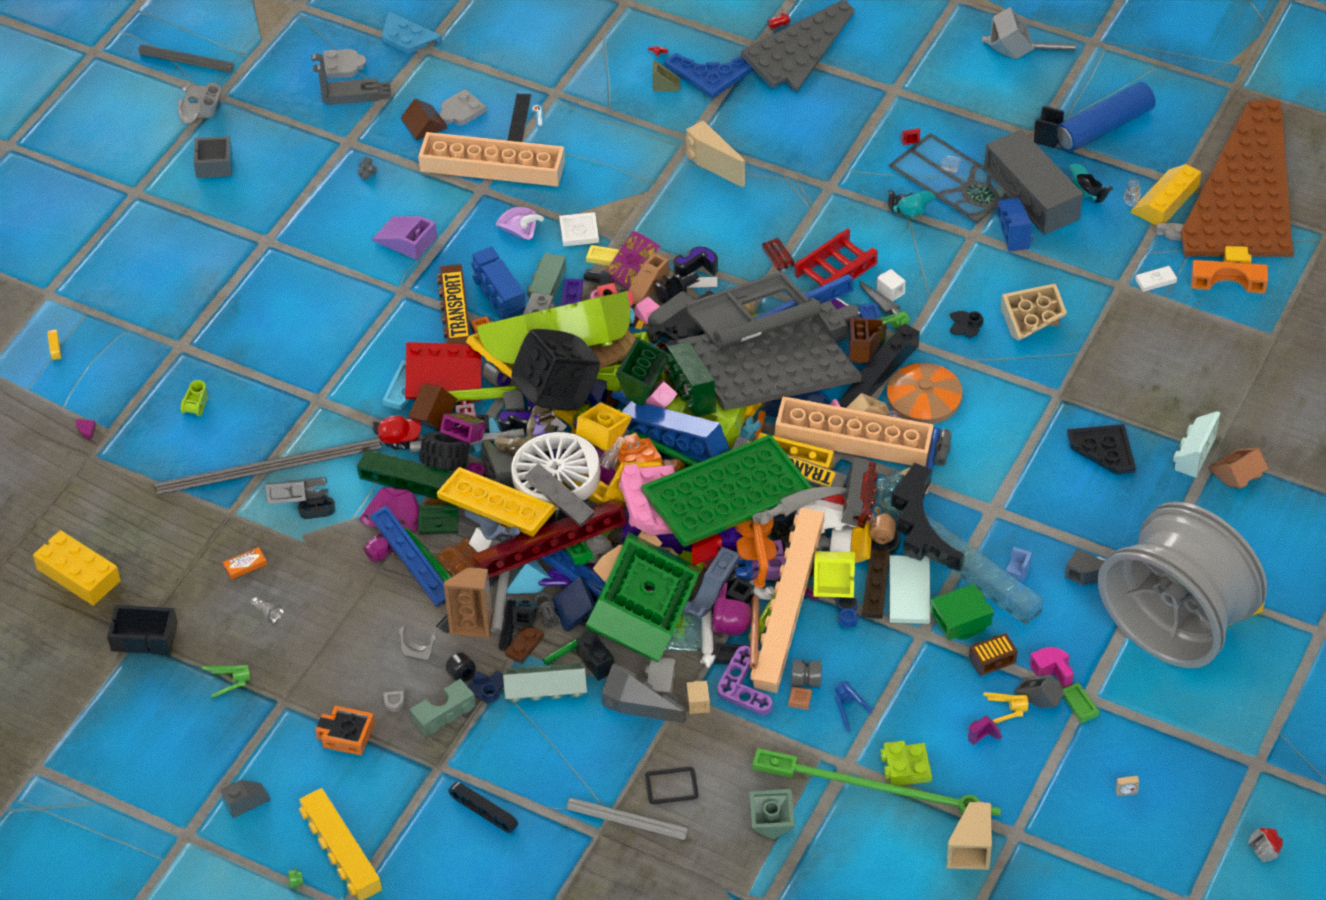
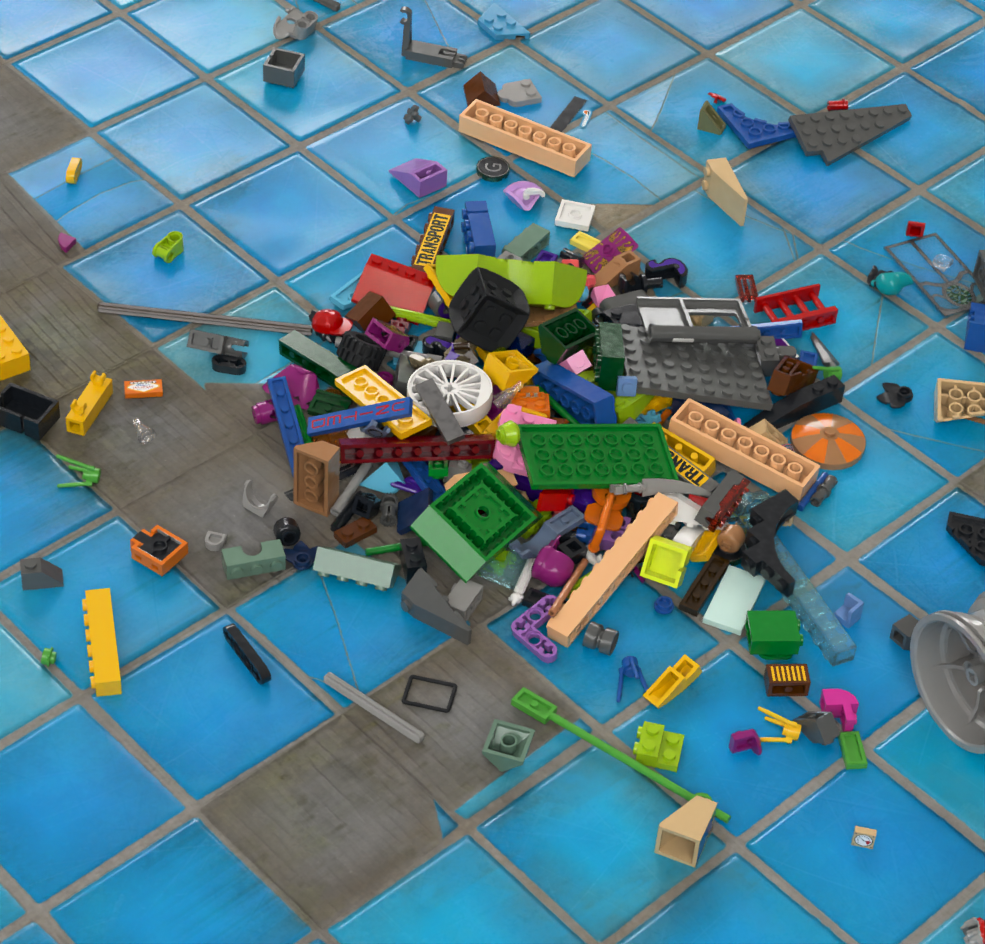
camera: 15 degrees right, 5 degrees down
light grey plate [324,49,366,79] -> none
white sticker [687,277,717,288] -> none
tan brick [687,681,710,714] -> none
nougat tile [788,686,812,710] -> none
black tile [837,596,858,612] -> none
white brick [877,269,906,301] -> none
none -> yellow brick [66,370,113,436]
none -> blue tile [307,397,413,437]
none -> tile [476,156,510,182]
none -> lime cone [496,420,520,447]
none -> medium blue plate [616,376,638,397]
none -> yellow slope [643,654,702,709]

